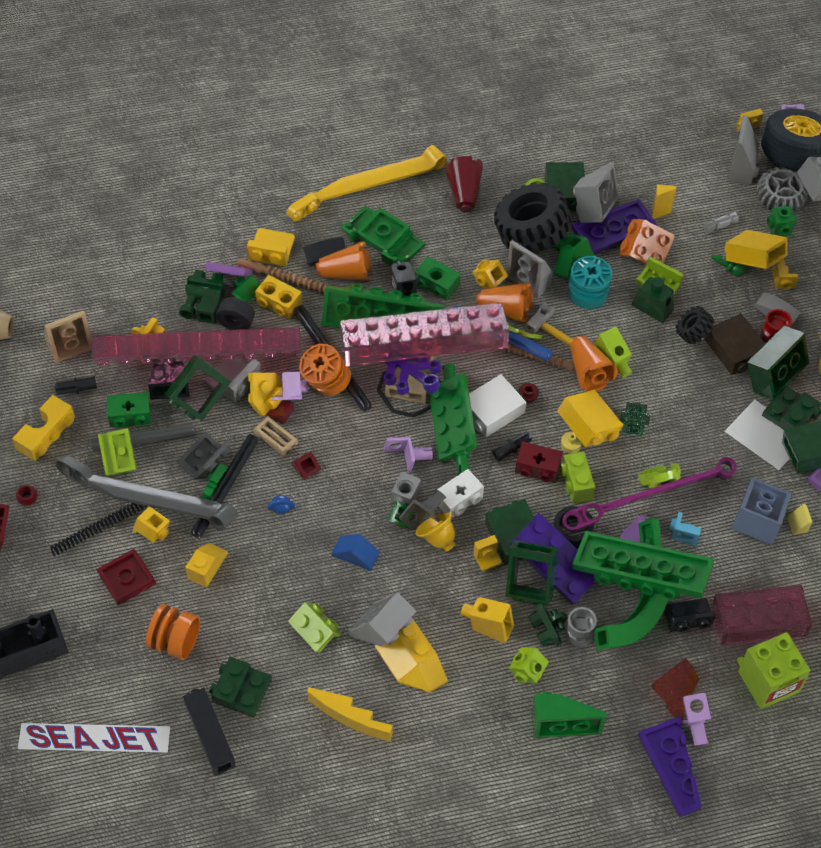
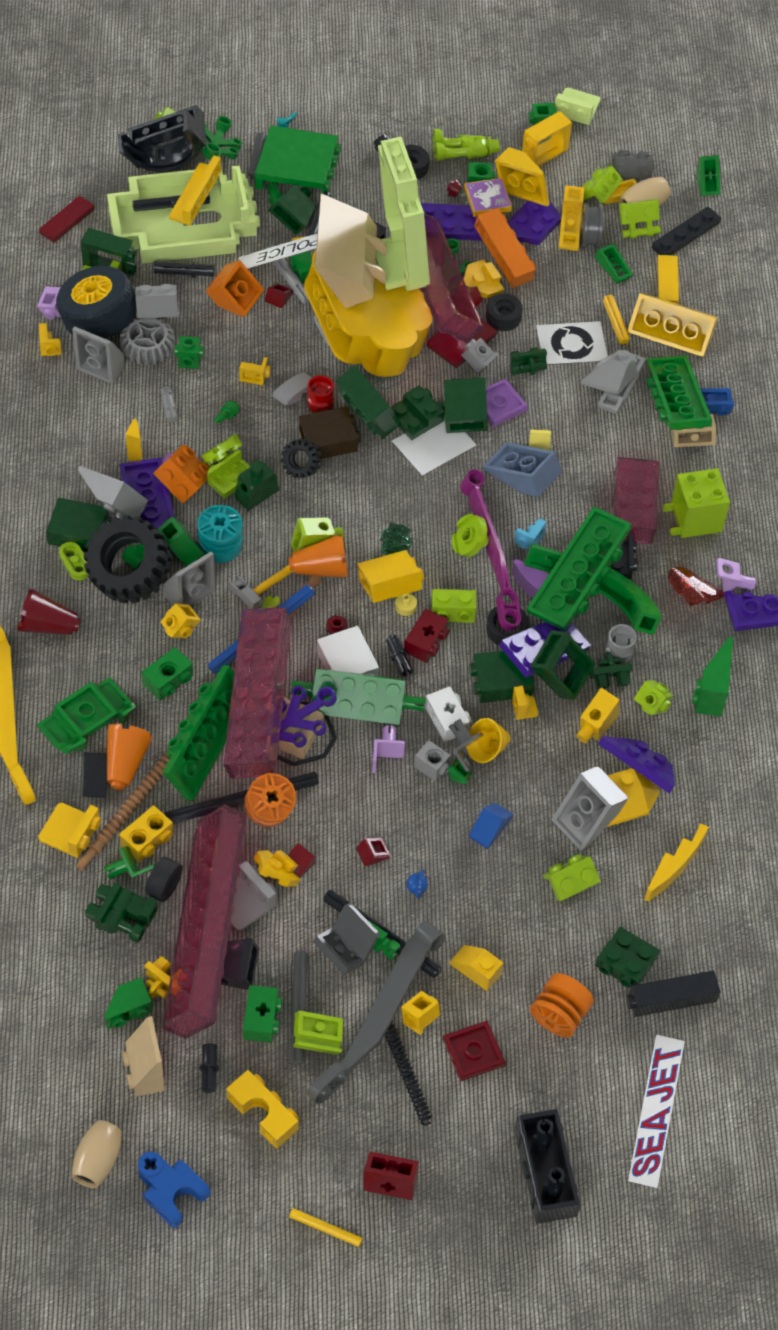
camera: 80 degrees left, 0 degrees up
dark red plate [16,485,38,506] -> none
dark green window [165,355,232,421] -> none
medium lavender tile [205,262,253,277] -> none
tan tile [253,416,298,457] -> none
lavender bracket [272,372,309,400] -> none
black torso [390,261,417,296] -> none
orange cone [476,283,533,323] -> none
yellow brick [725,230,788,269] -> none
none -> green slope [104,977,153,1029]
none -> lime plate [201,434,243,466]
none -> dark purple wing [598,736,675,794]

